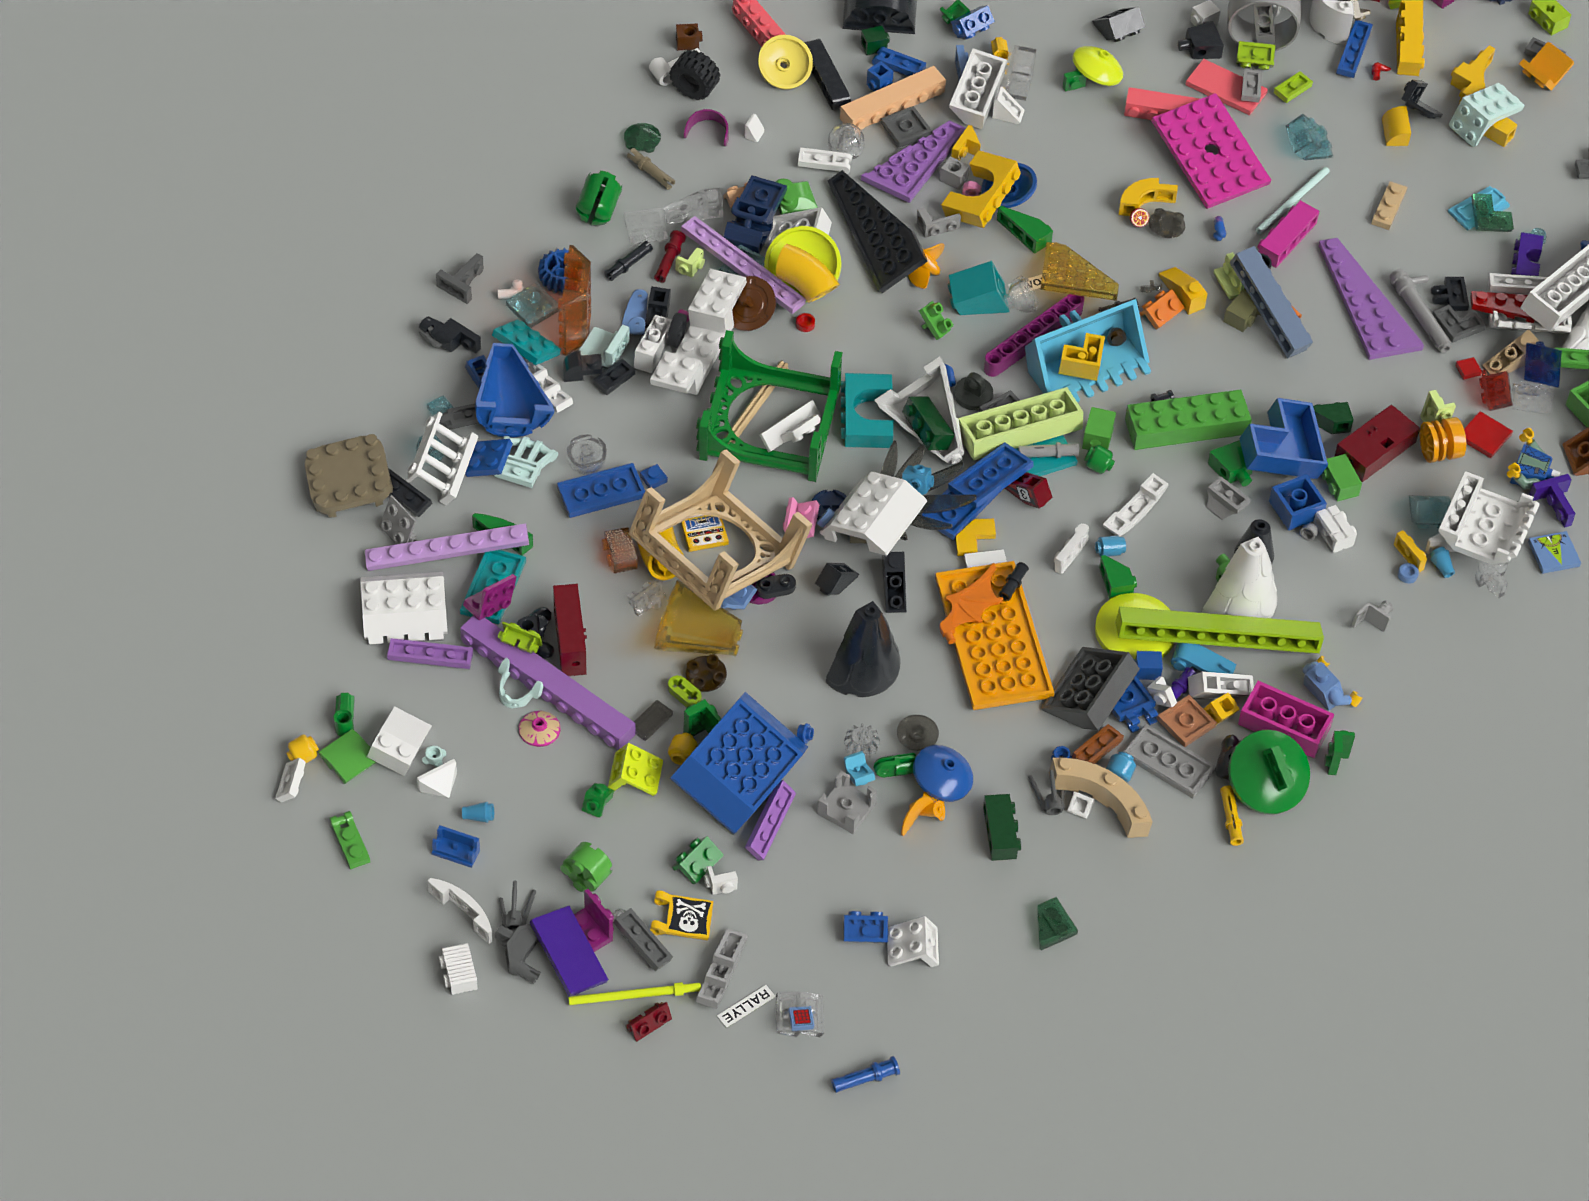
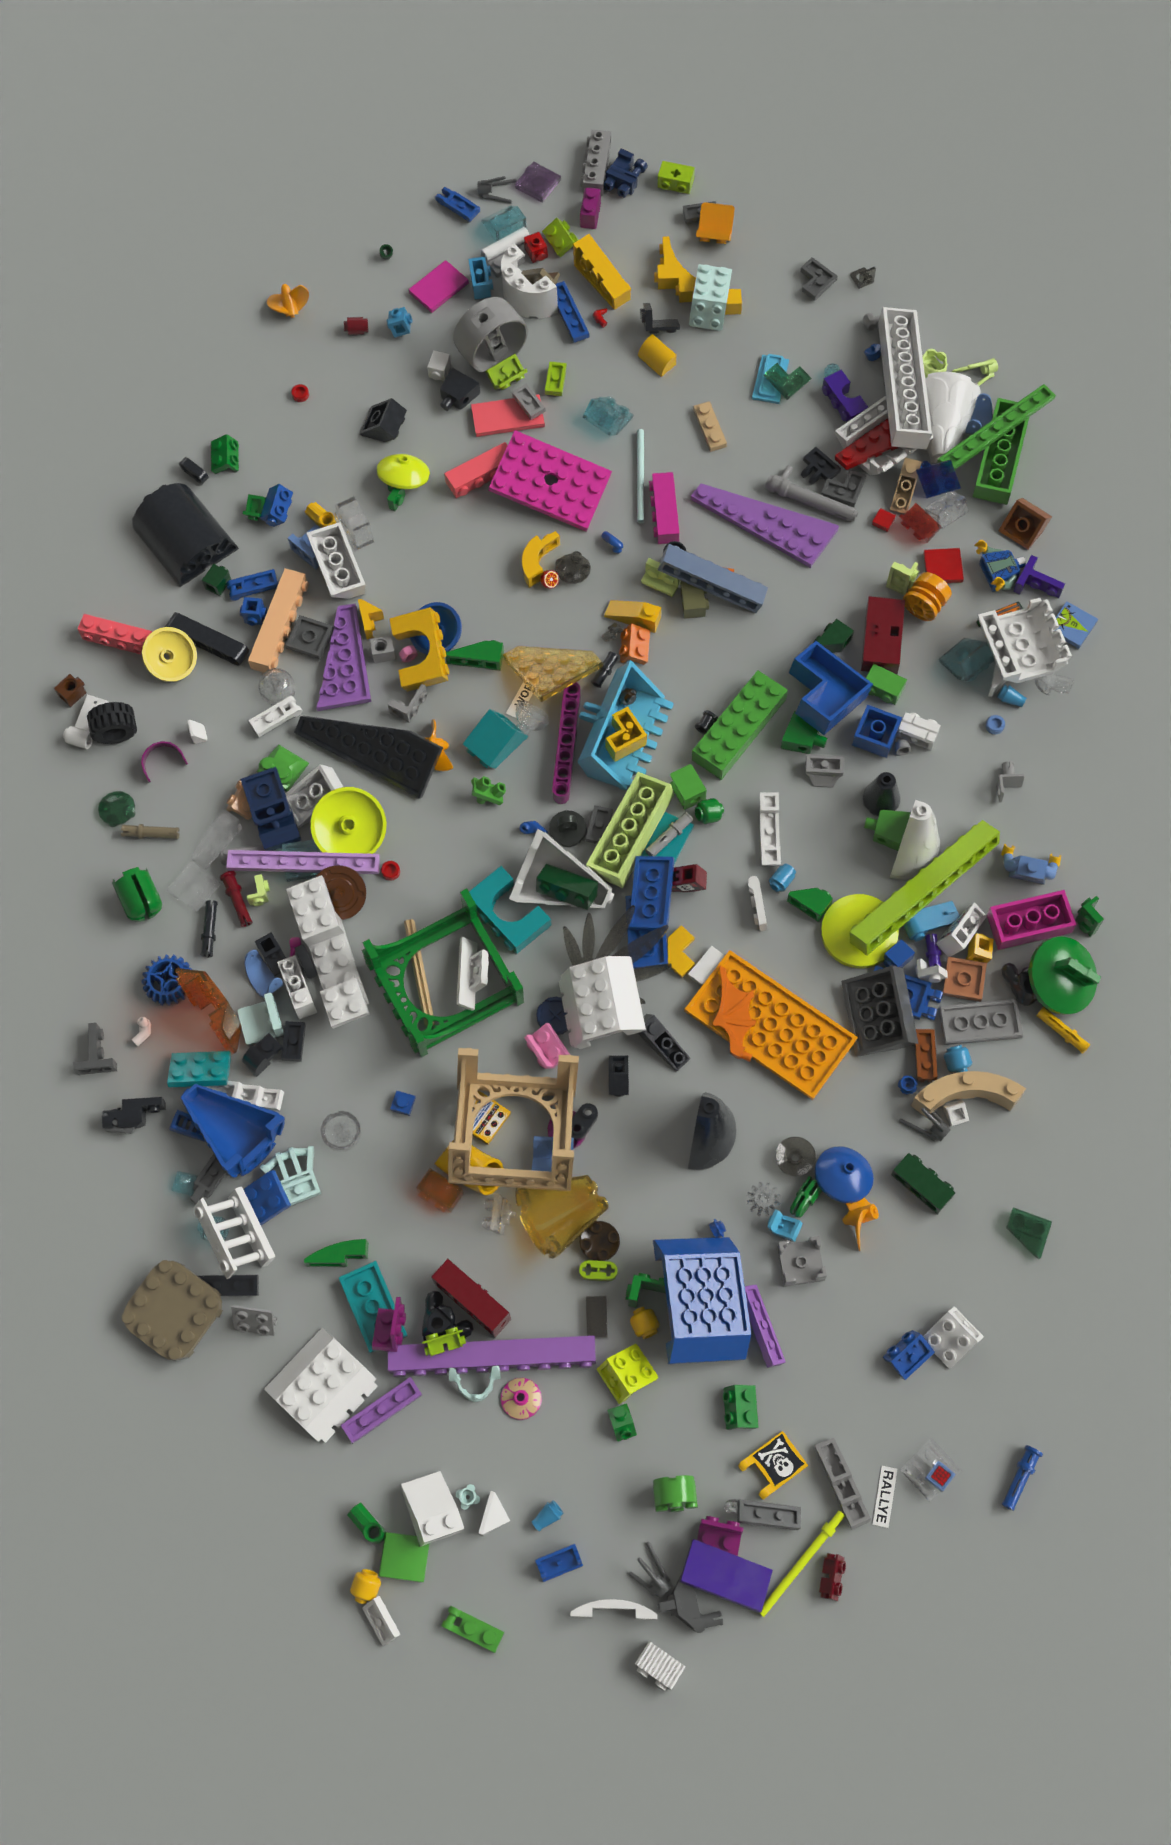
camera: 35 degrees left, 15 degrees up
lavender plate [365,523,529,571] -> none
clear light blue plate [506,282,560,328] -> none
blue plate [557,463,645,518] -> none
white bracket [704,866,738,895] -> none
yellow brick [776,244,840,303] -> none
medium blue tile [816,508,835,528] -> none
dark azure brick [902,465,934,495] -> none
white slope [992,86,1024,124] -> none
black pin [999,562,1029,601] -> none
yellow plate [1393,530,1427,572] -> none

